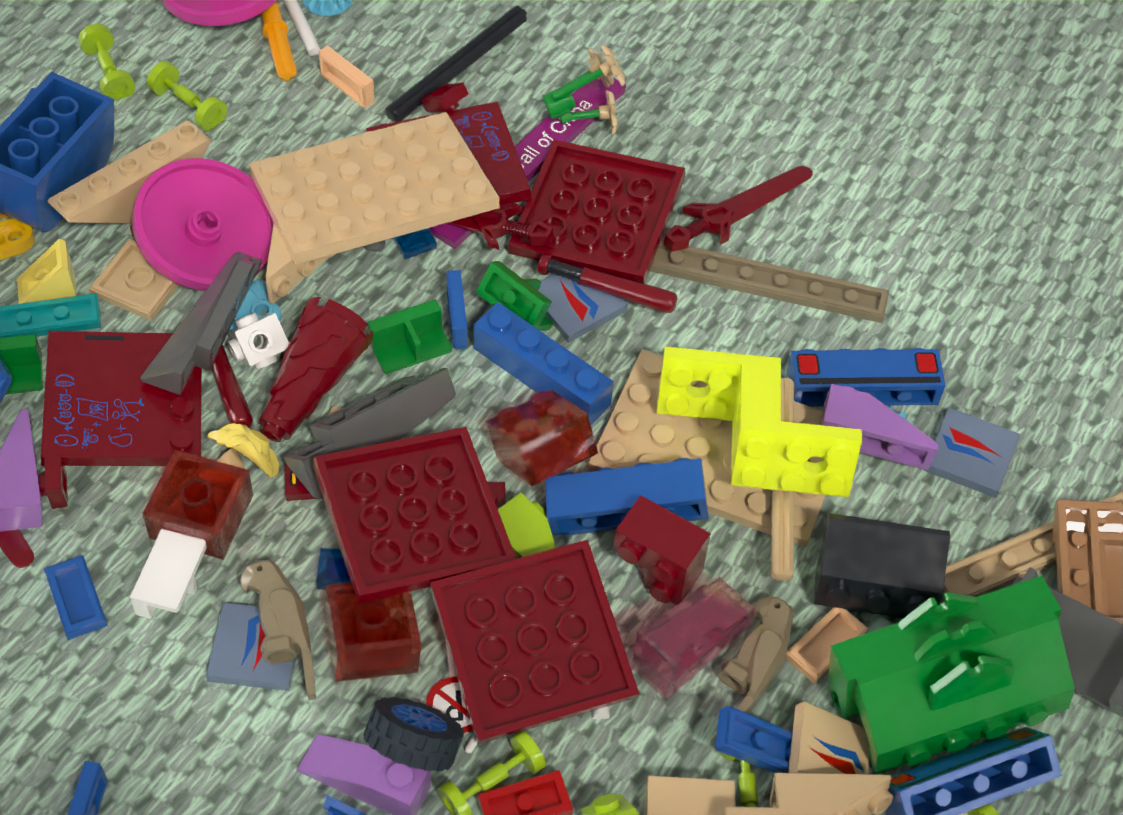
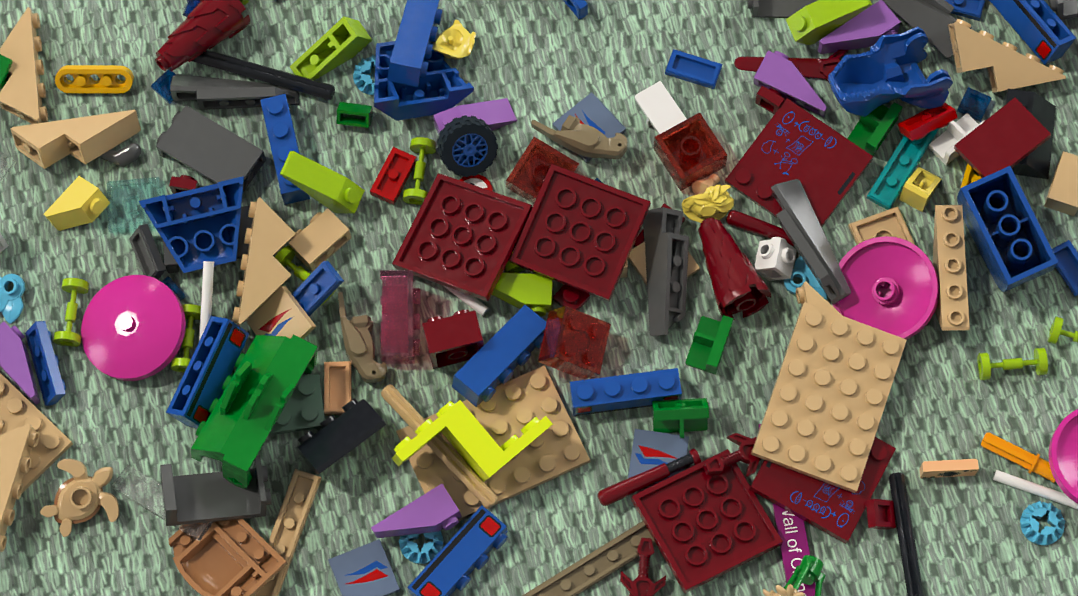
camera: 140 degrees right, 15 degrees up
blue tile [446,270,467,349] -> none

